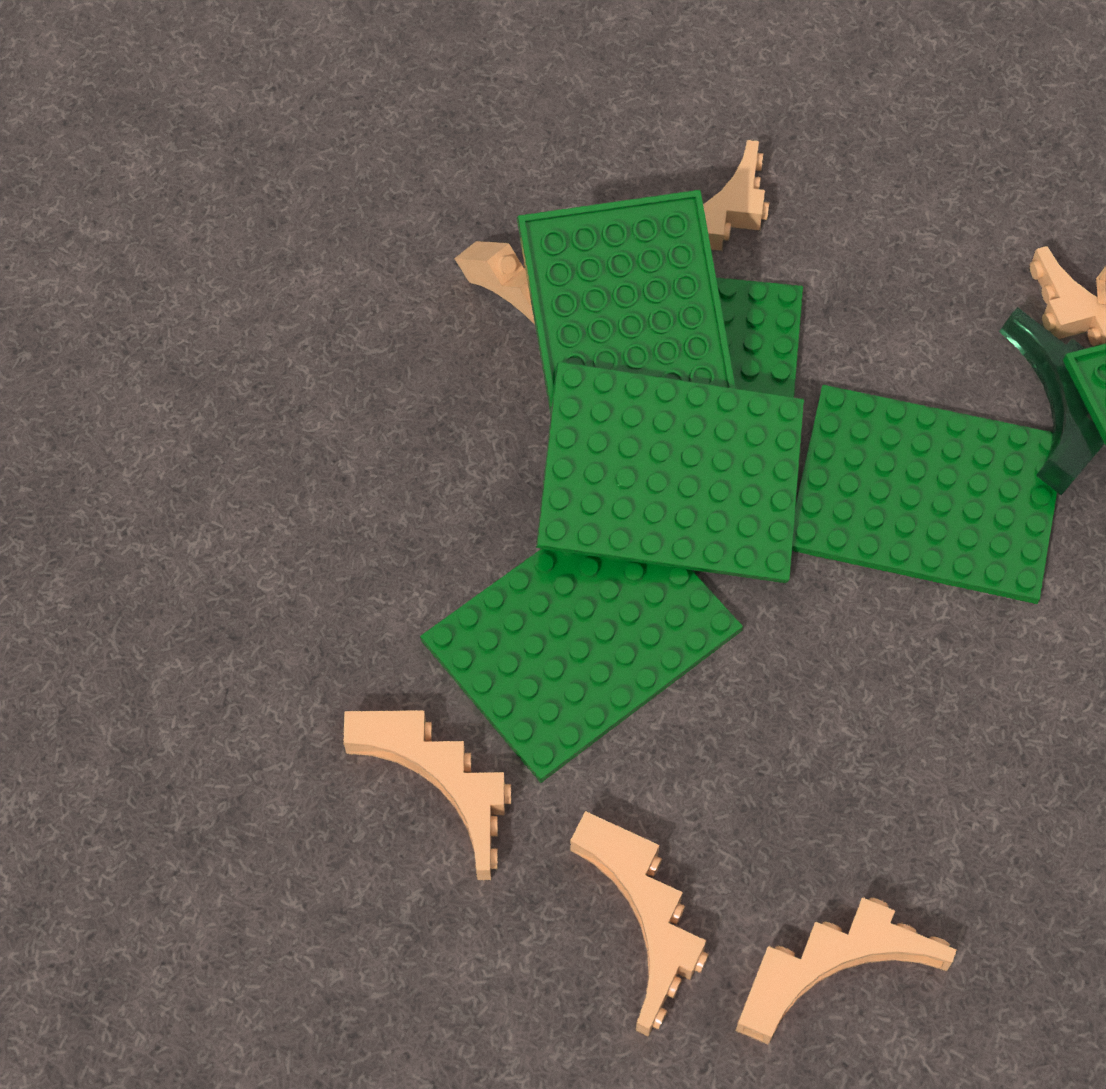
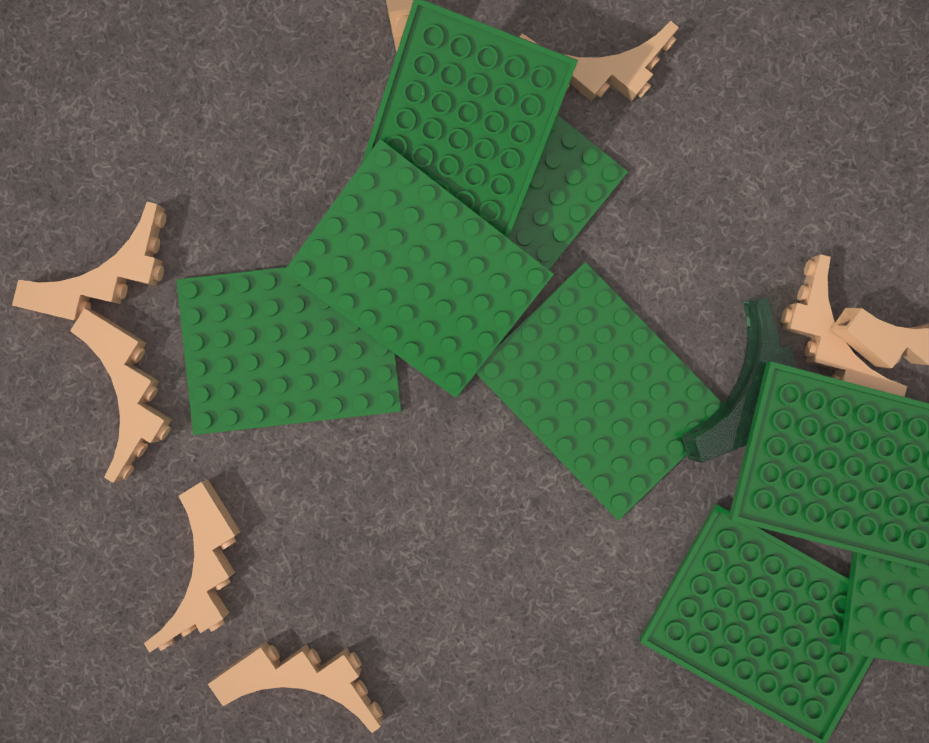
camera: 25 degrees right, 25 degrees up
none -> light nougat arch [12,202,166,321]

